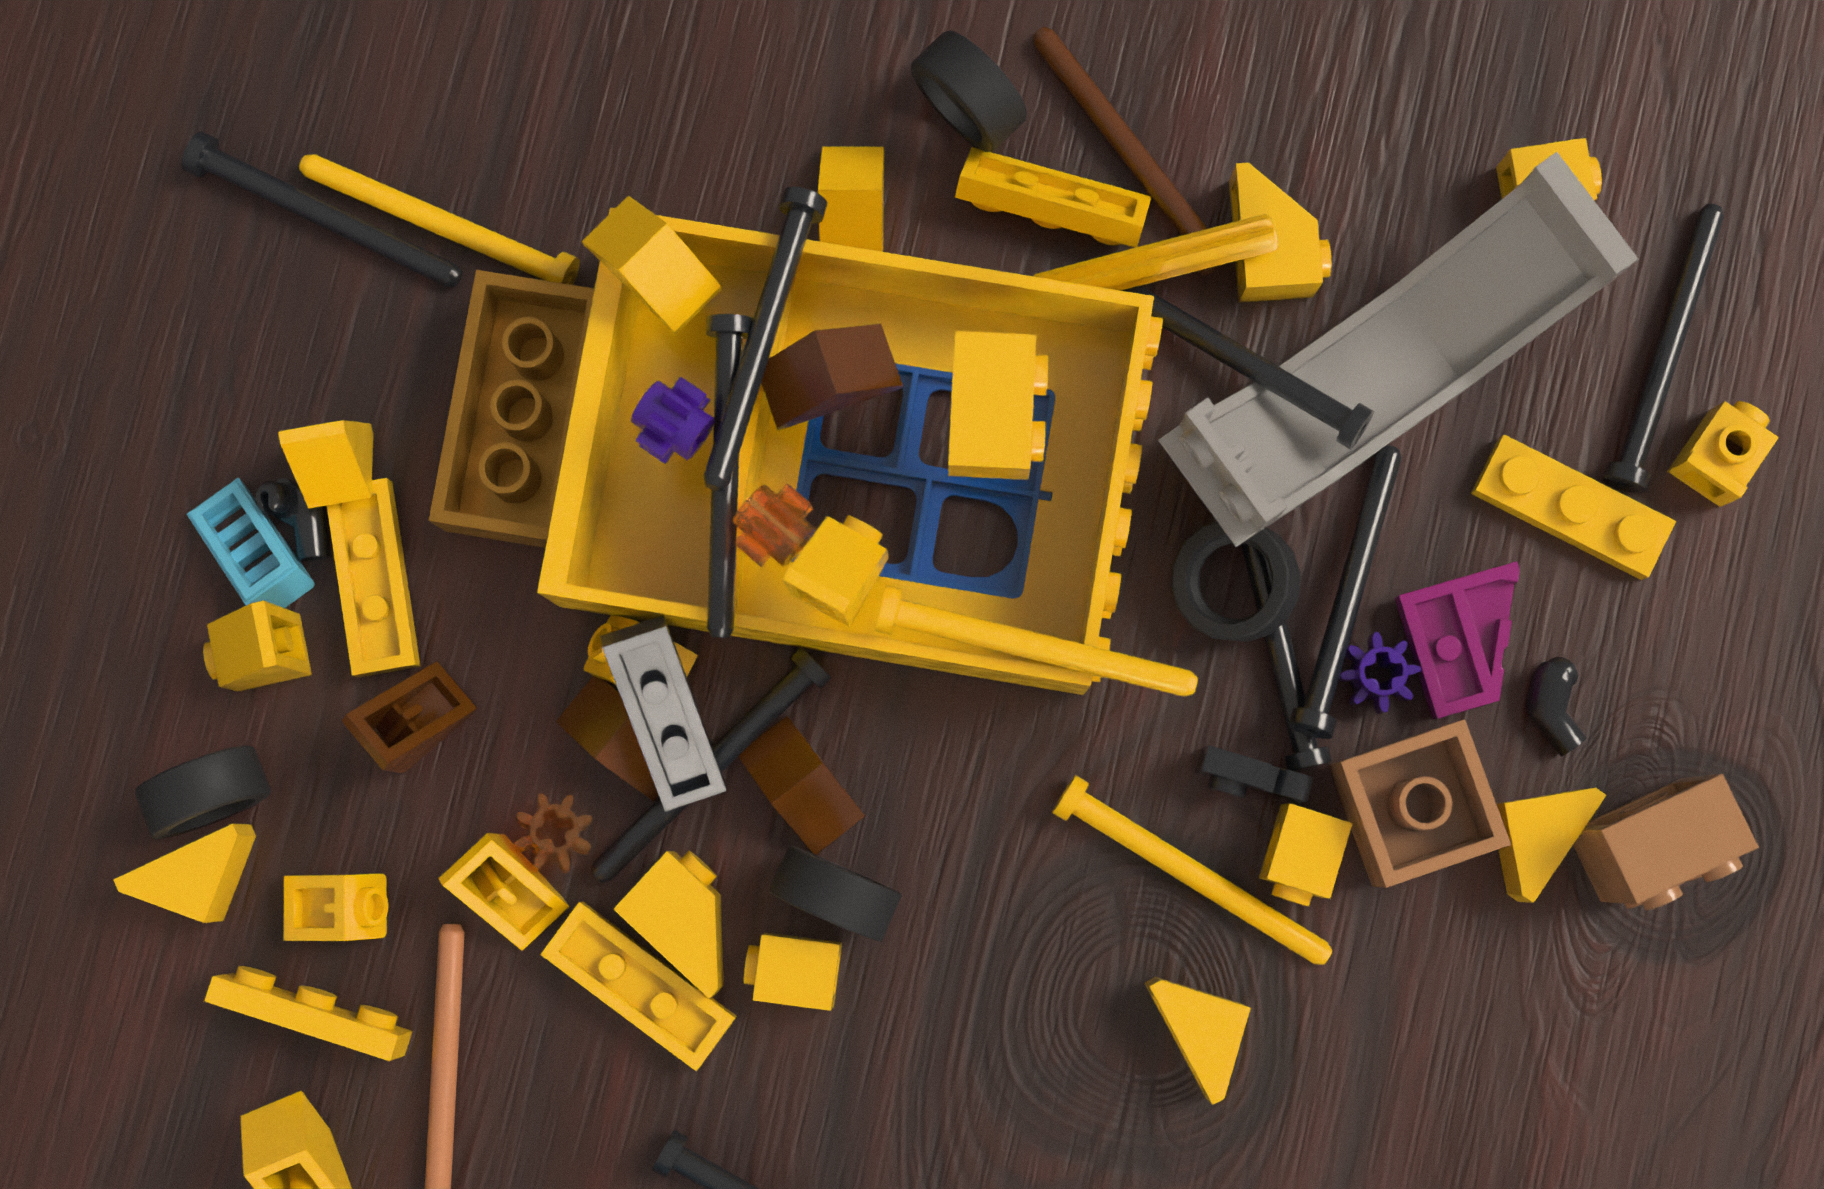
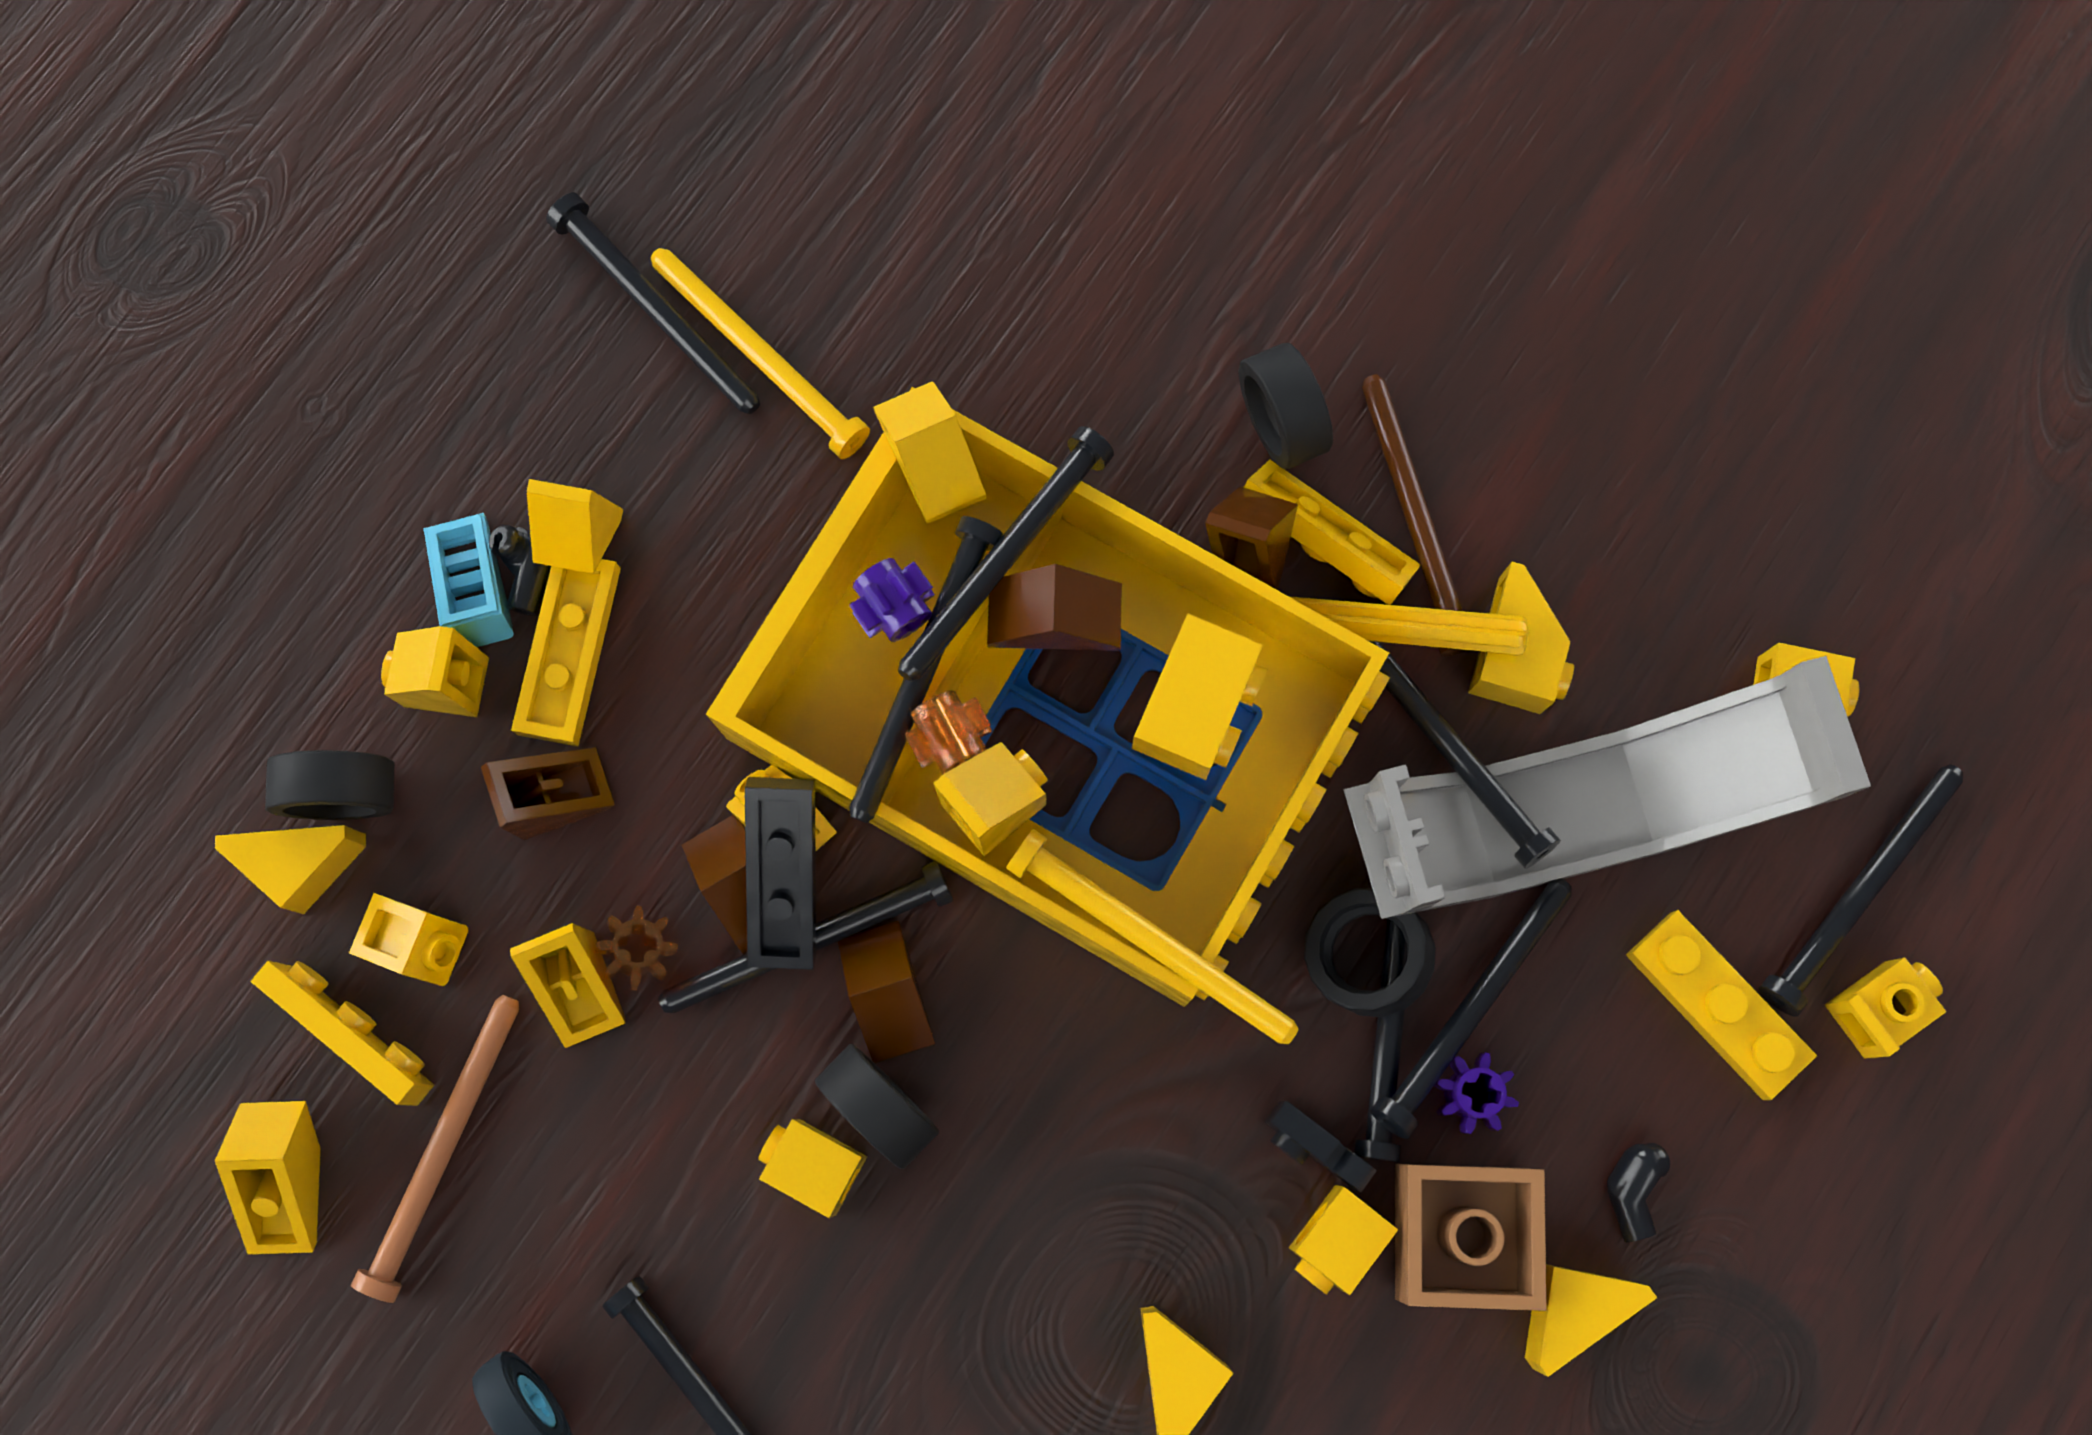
camera: 15 degrees right, 5 degrees down
pearl gold brick [429,270,594,548] -> none
yellow plate [540,901,737,1071] -> none
yellow slope [614,850,724,999] -> none
yellow slope [818,147,884,252] -> none
yellow bar [1052,775,1332,965] -> none
magenta wing [1394,561,1520,720] -> none
medium nougat brick [1573,774,1759,910] -> none
none -> reddish brown slope [1205,486,1298,590]

